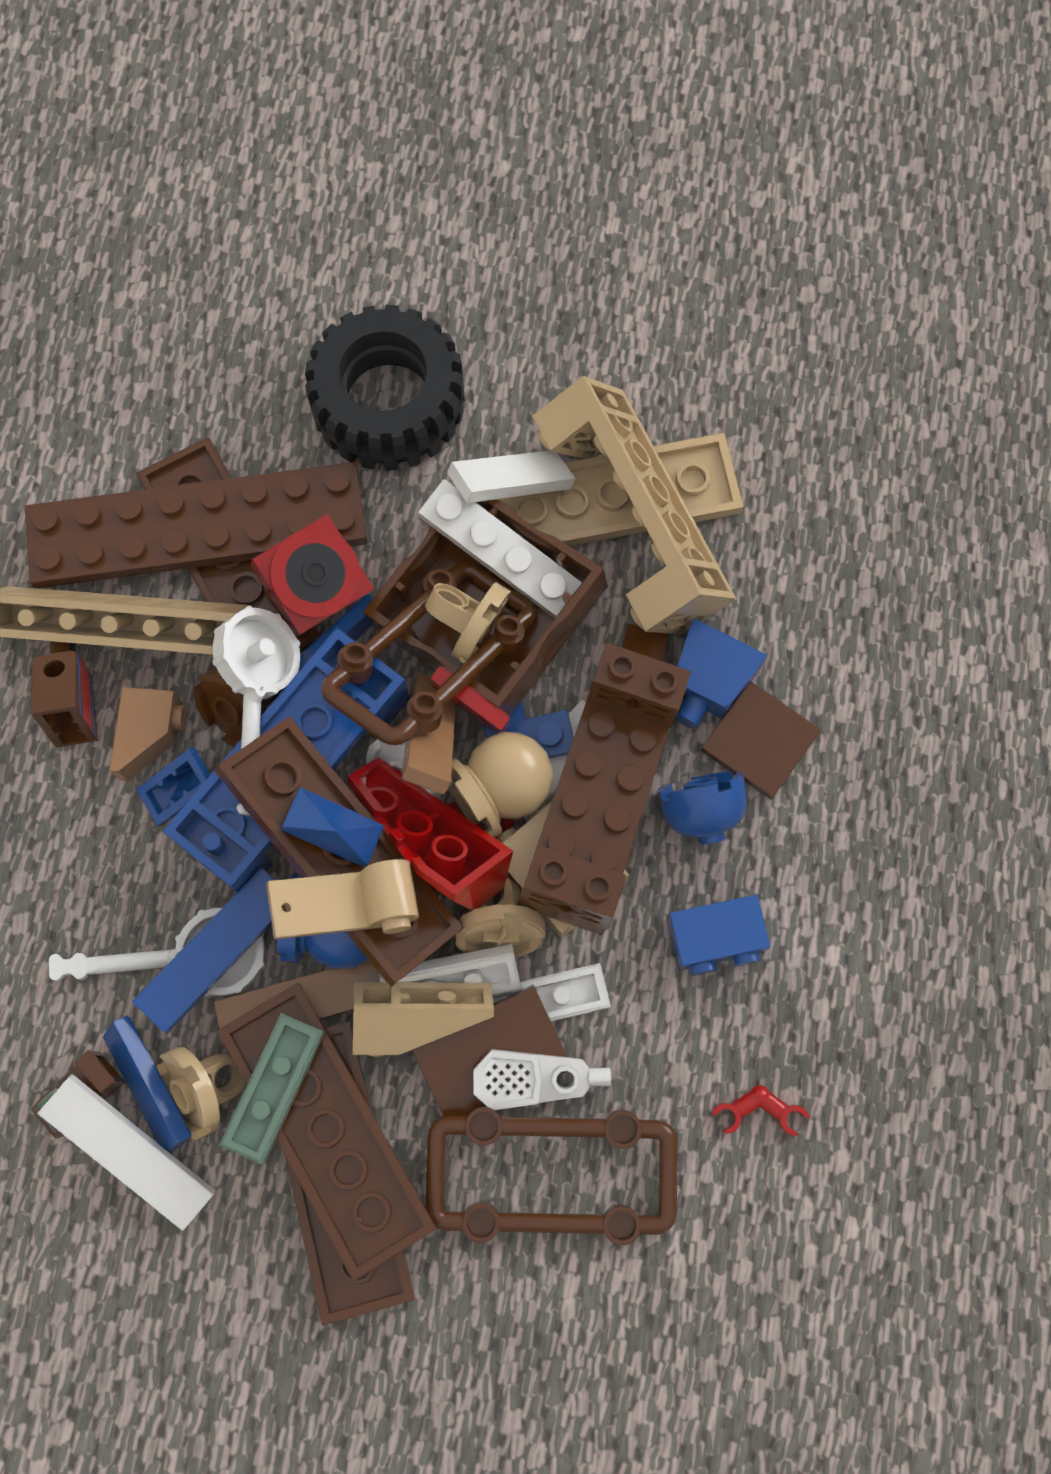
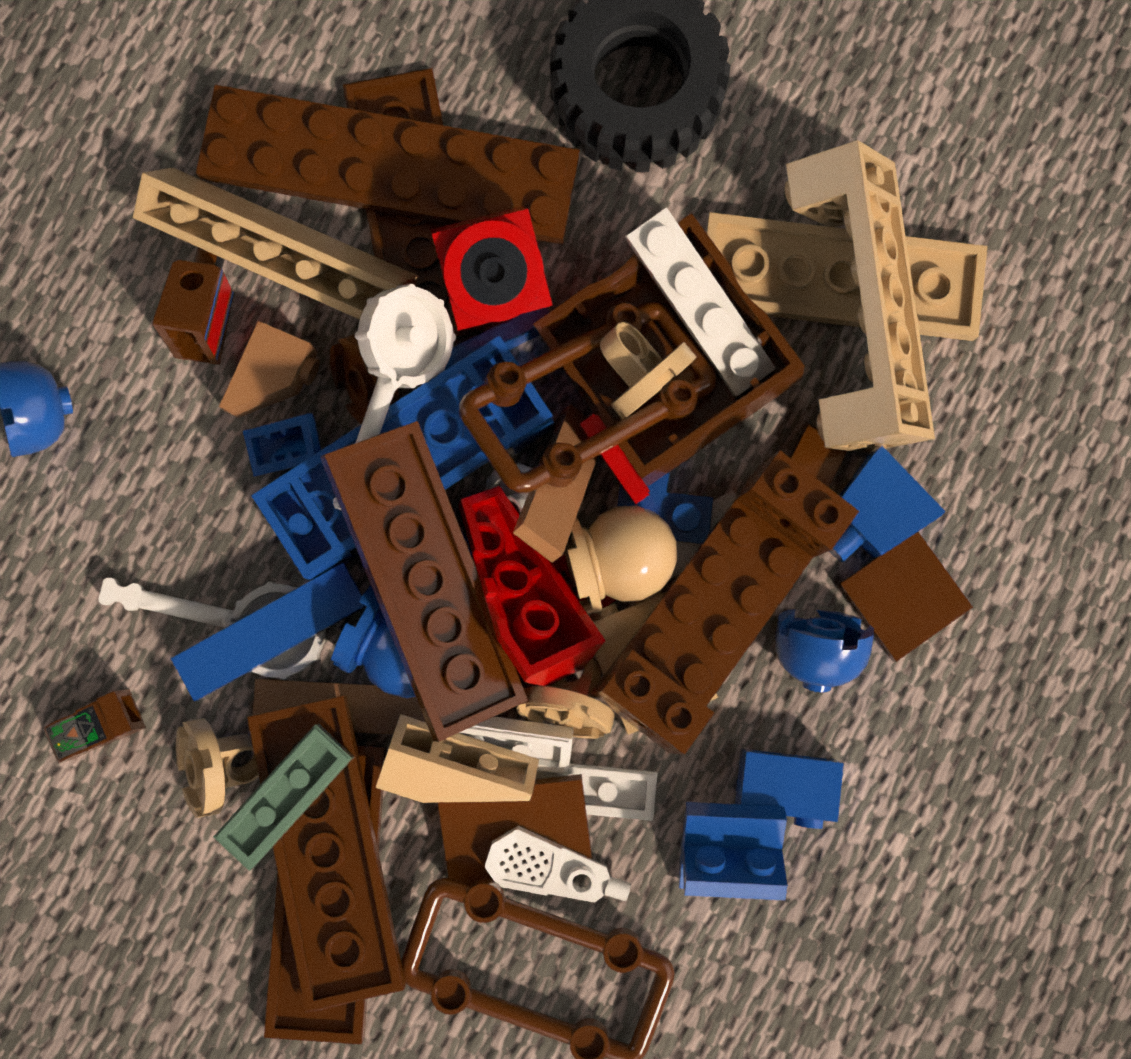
camera: 20 degrees right, 10 degrees up
white tile [37,1074,215,1231] -> none
blue tile [103,1015,191,1154] -> none
tan door [266,859,419,940] -> none
blue slope [280,787,384,868] -> none
white tile [447,451,576,503] -> none
red arm [710,1085,810,1136] -> none
none -> blue bracket [679,802,788,900]

